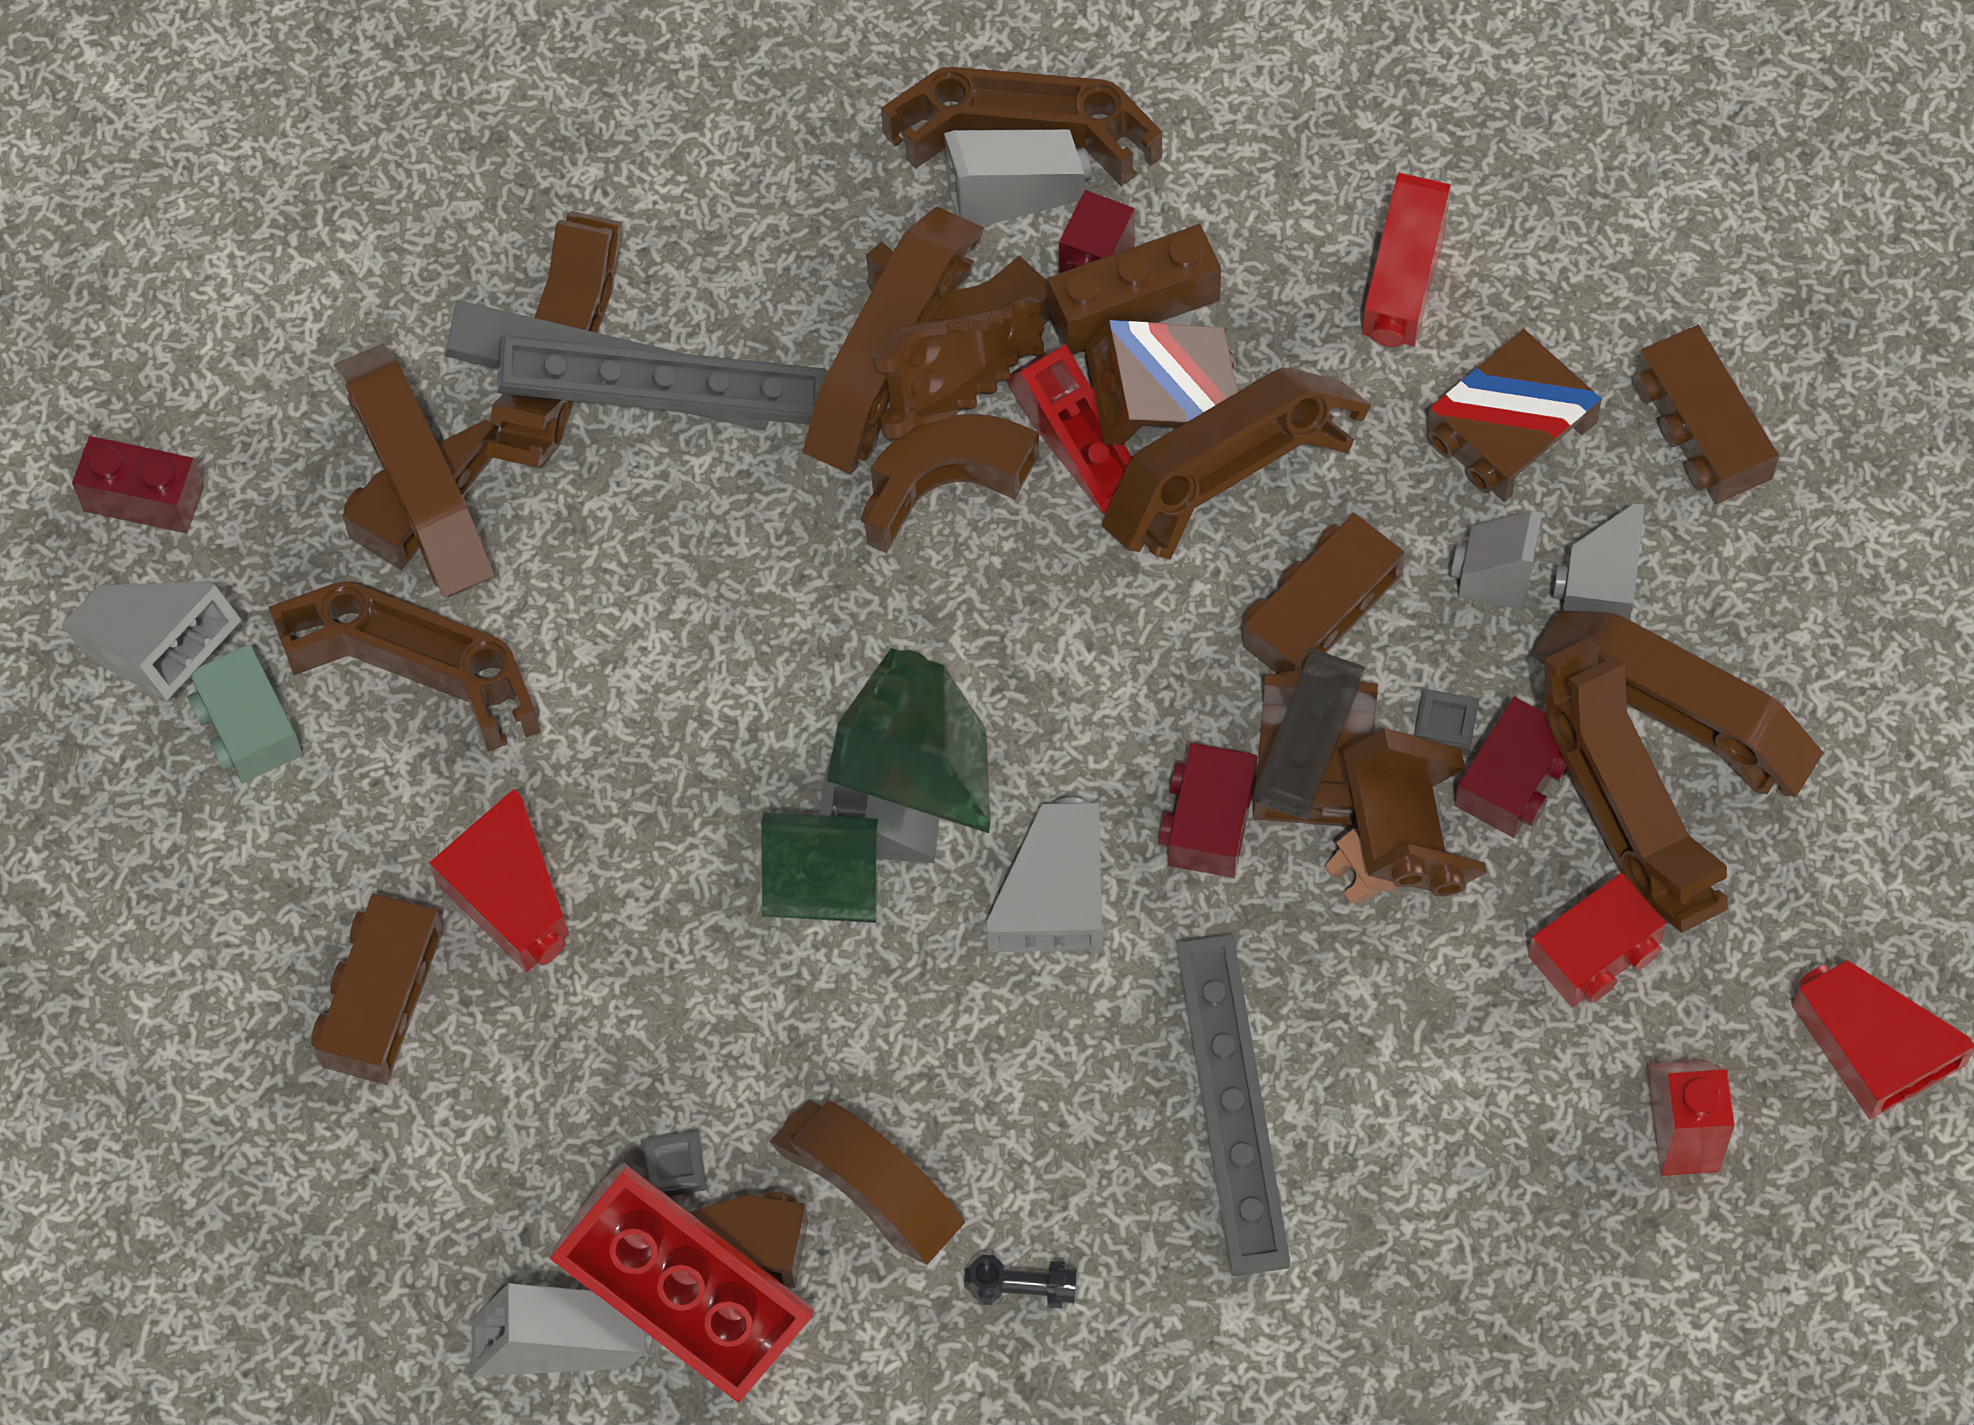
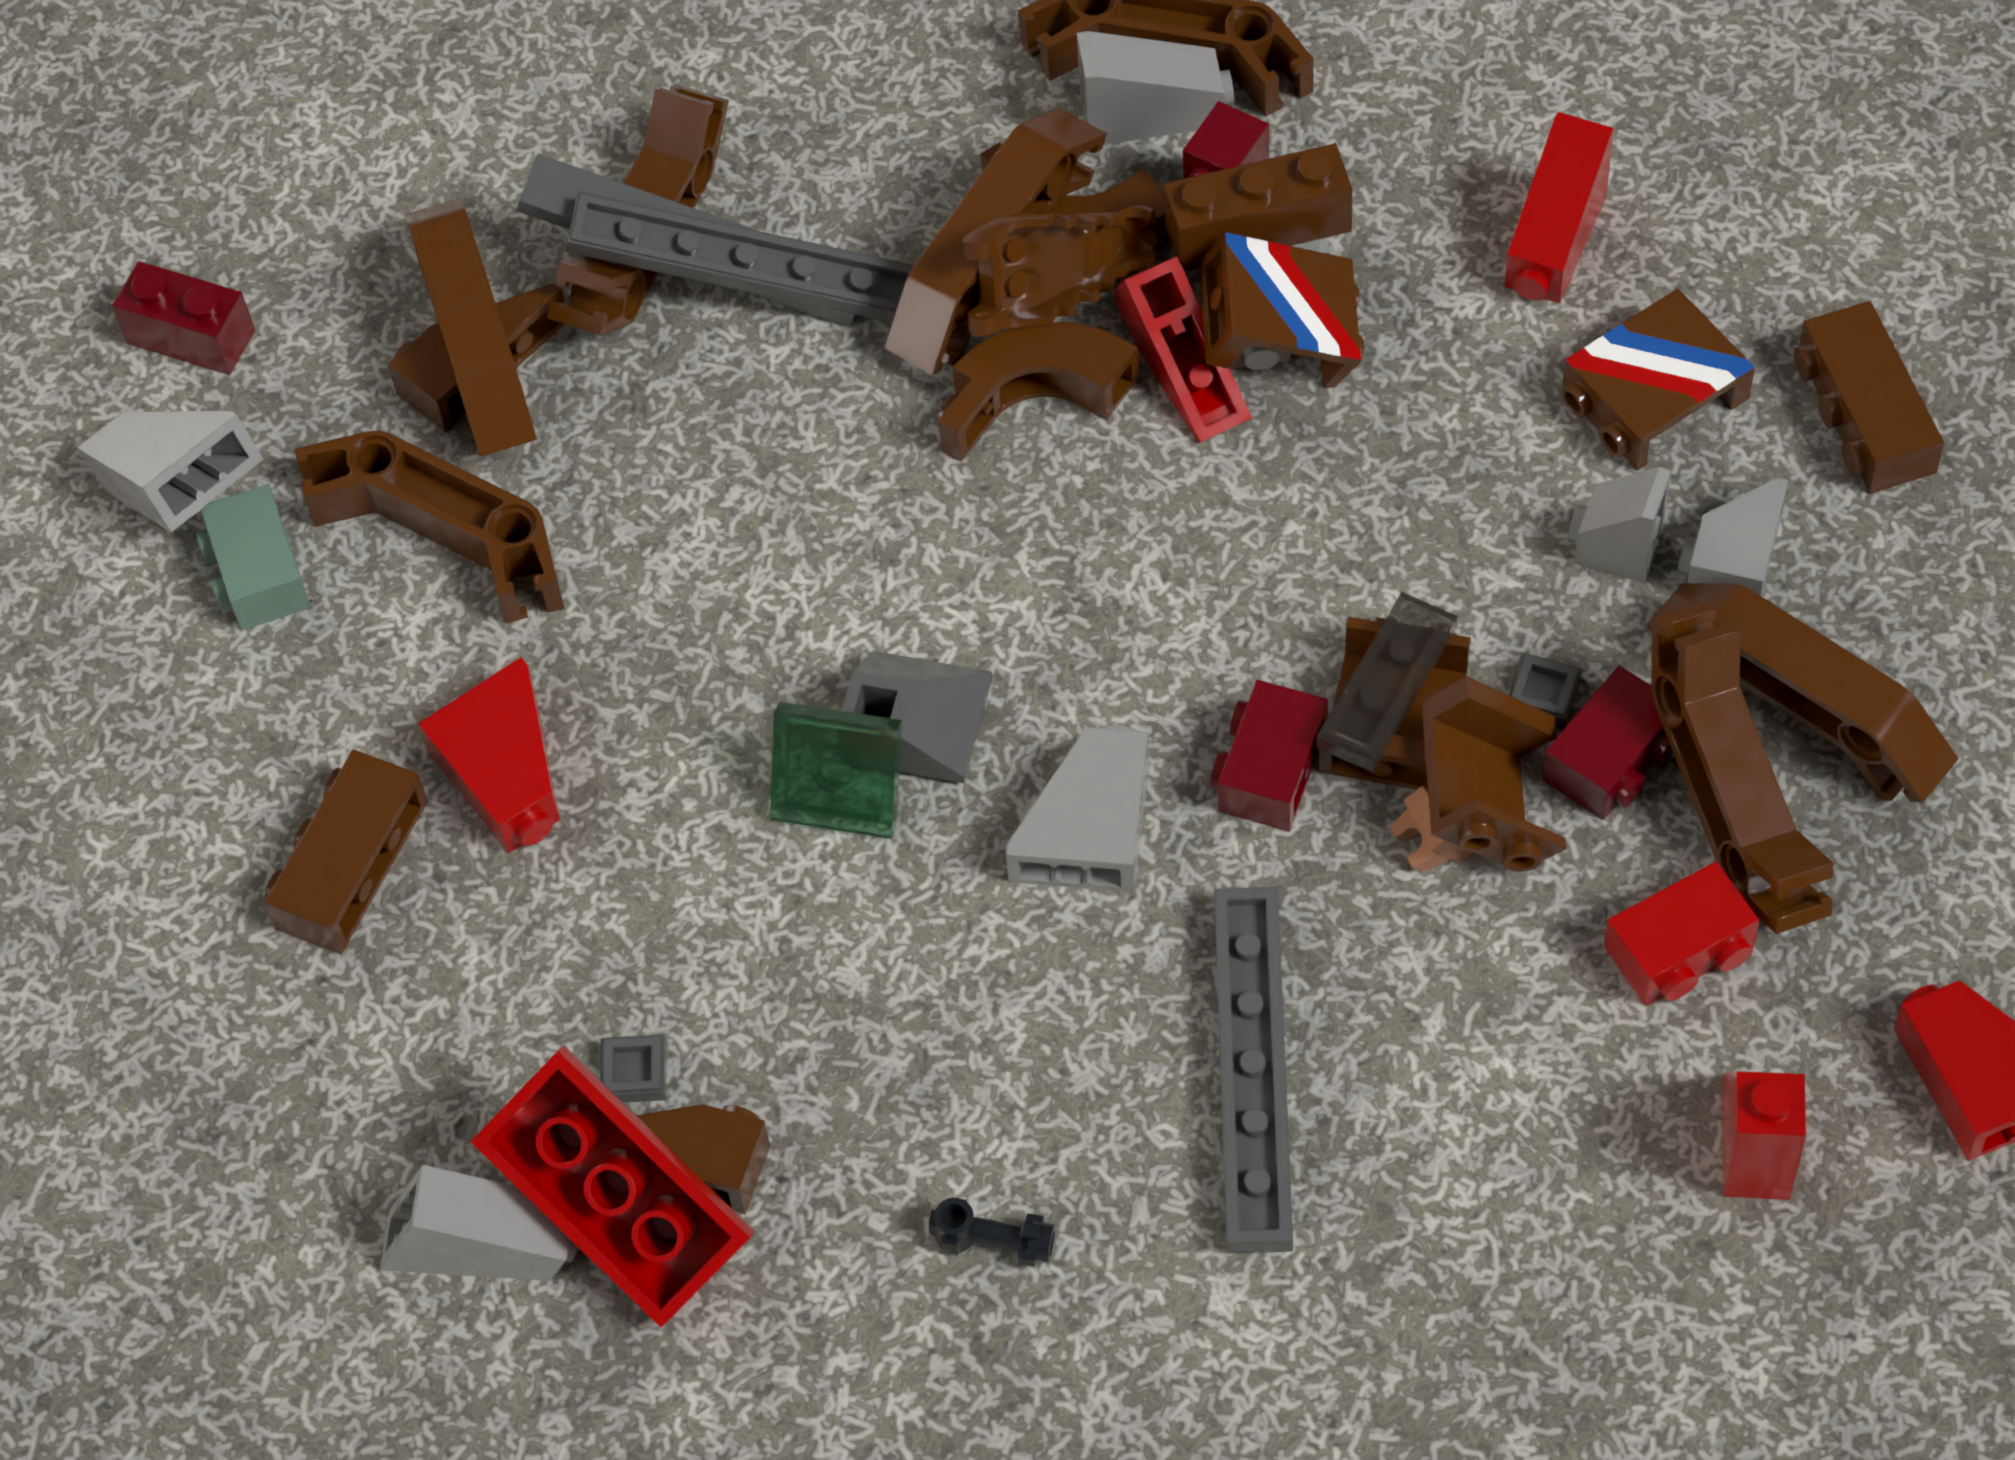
camera: 10 degrees right, 5 degrees down
reddish brown arch [770,1100,965,1265] -> none
clear green wedge [826,648,991,833] -> none
reddish brown piece [1101,368,1371,559] -> none
reddish brown brick [1242,512,1405,675] -> none

